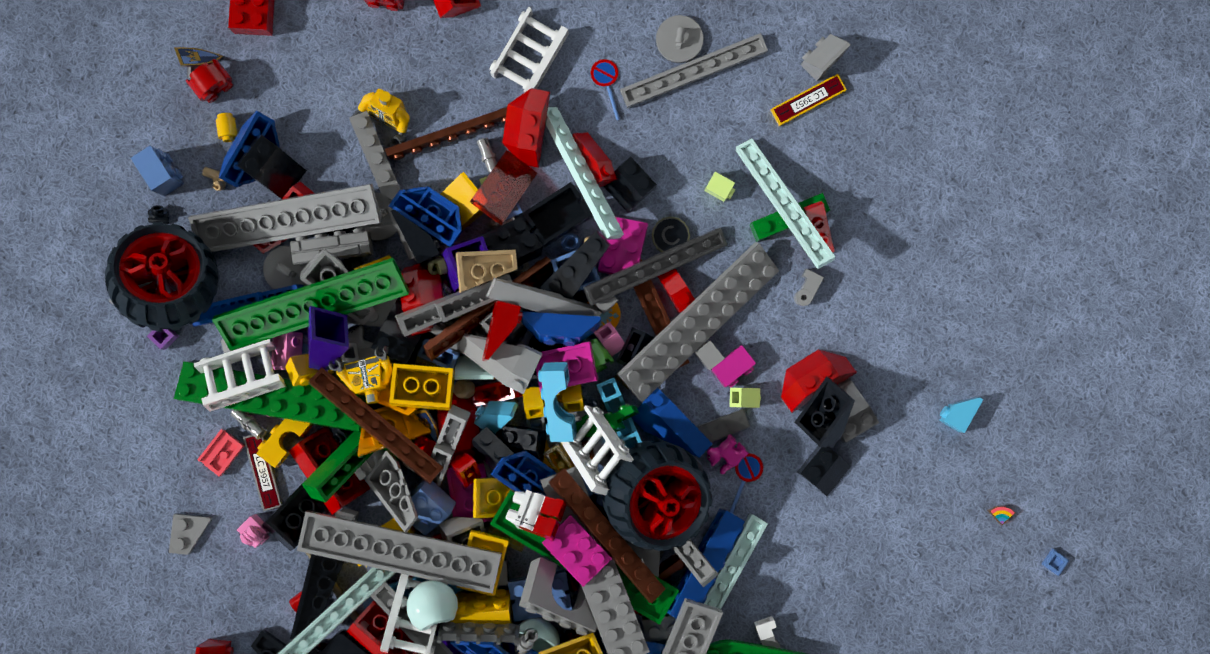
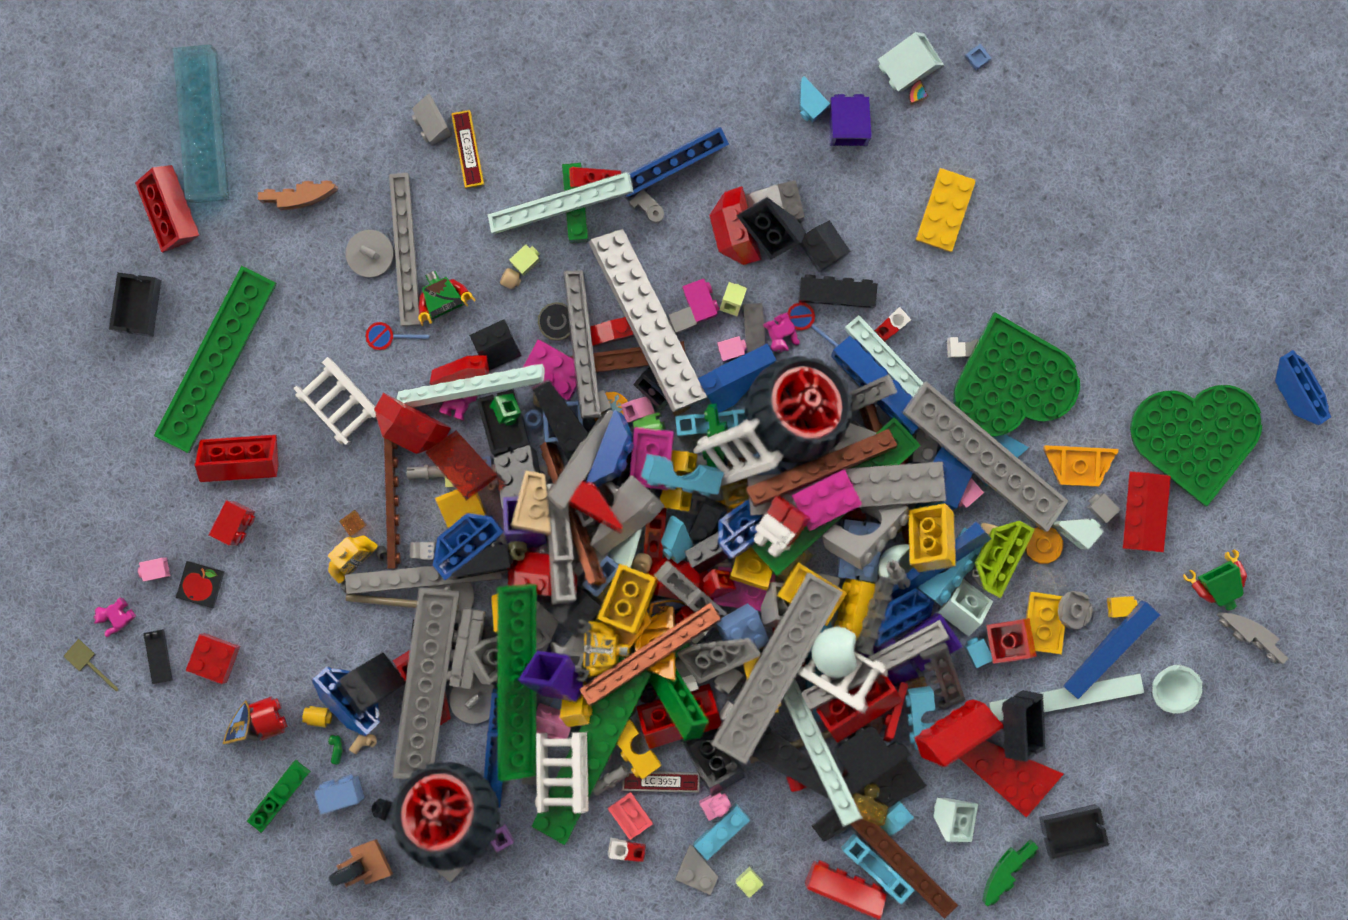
camera: 70 degrees left, 0 degrees up
none -> green slope [247,760,311,833]
none -> green arm [328,735,343,765]
none -> nougat plate [329,839,393,887]
none -> clear orange plate [339,510,367,537]
none -> dark tan bar [345,594,459,613]
none -> light grey leg [410,542,437,560]
none -> torso [418,271,475,326]
none -> dark pink animal [439,395,478,421]
none -> green brick [490,393,521,426]
none -> tan piece [500,268,521,289]
none -> leg [608,838,646,862]
none -> blue brick [624,127,729,197]
none -> medium azure arch [694,803,750,860]
none -> light grey brick [713,668,743,693]
none -> bright pink brick [717,336,747,363]
none -> yellowish green brick [736,867,764,898]
none -> black brick [798,274,878,309]
none -> dark purple slope [830,94,871,146]
none -> leg [874,307,911,342]
none -> light aqua slope [878,32,944,91]
none -> yellow plate [915,168,976,252]

